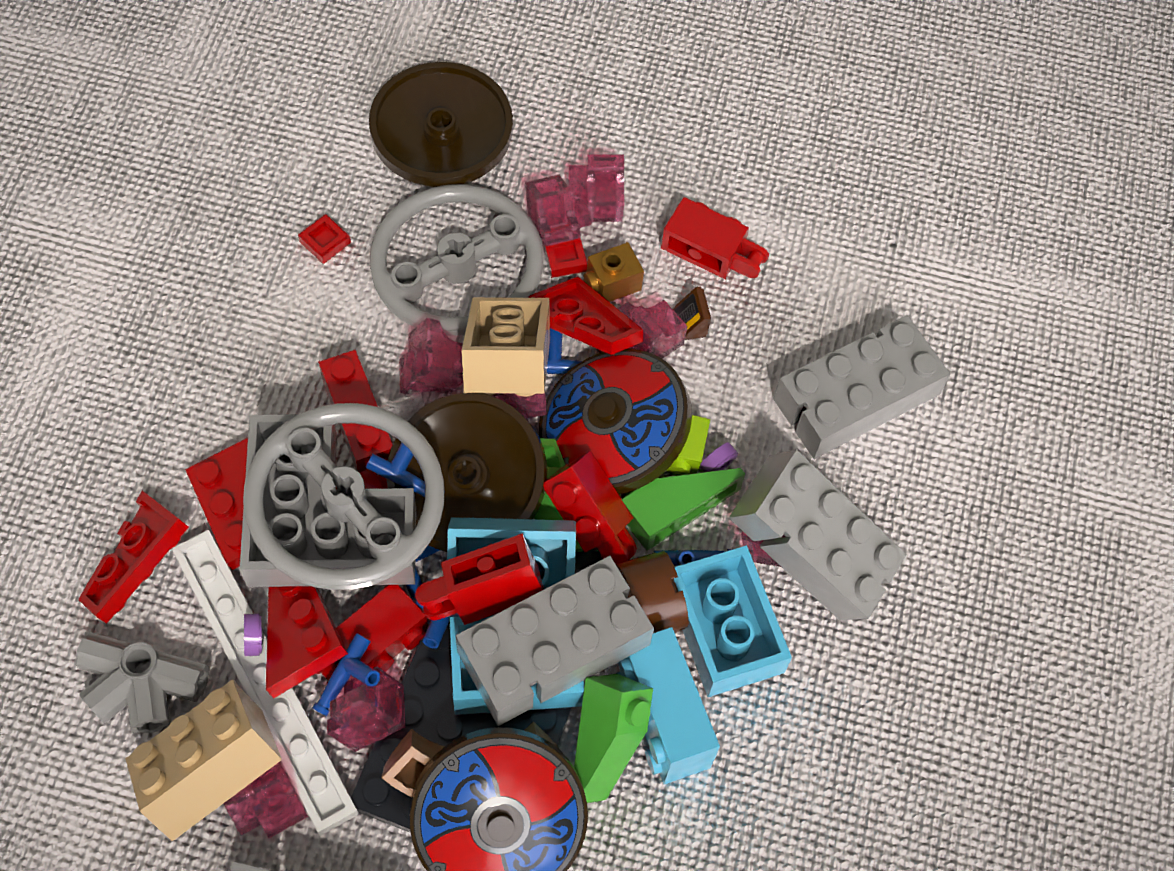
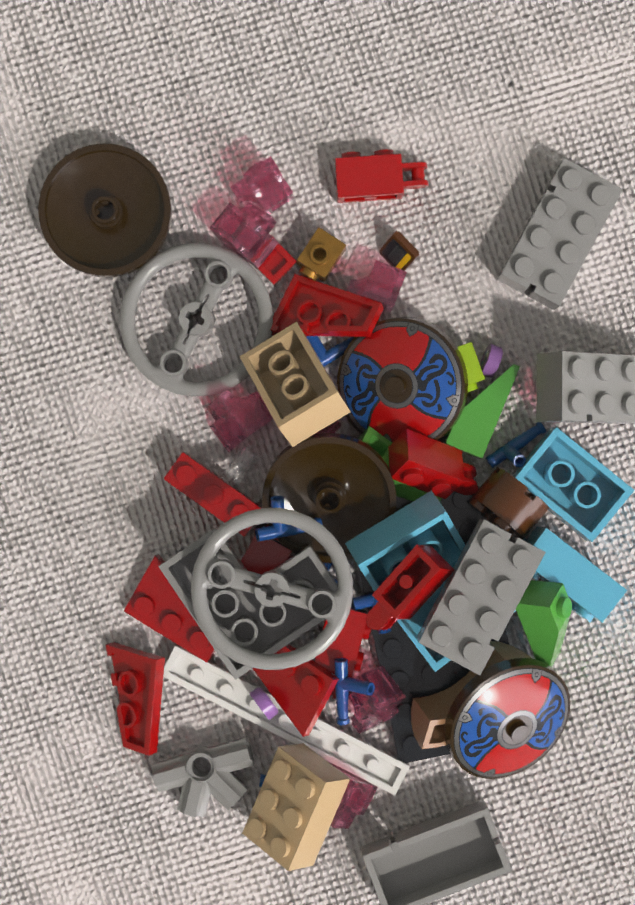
camera: 25 degrees left, 25 degrees up
red tile [298,214,351,264] -> none

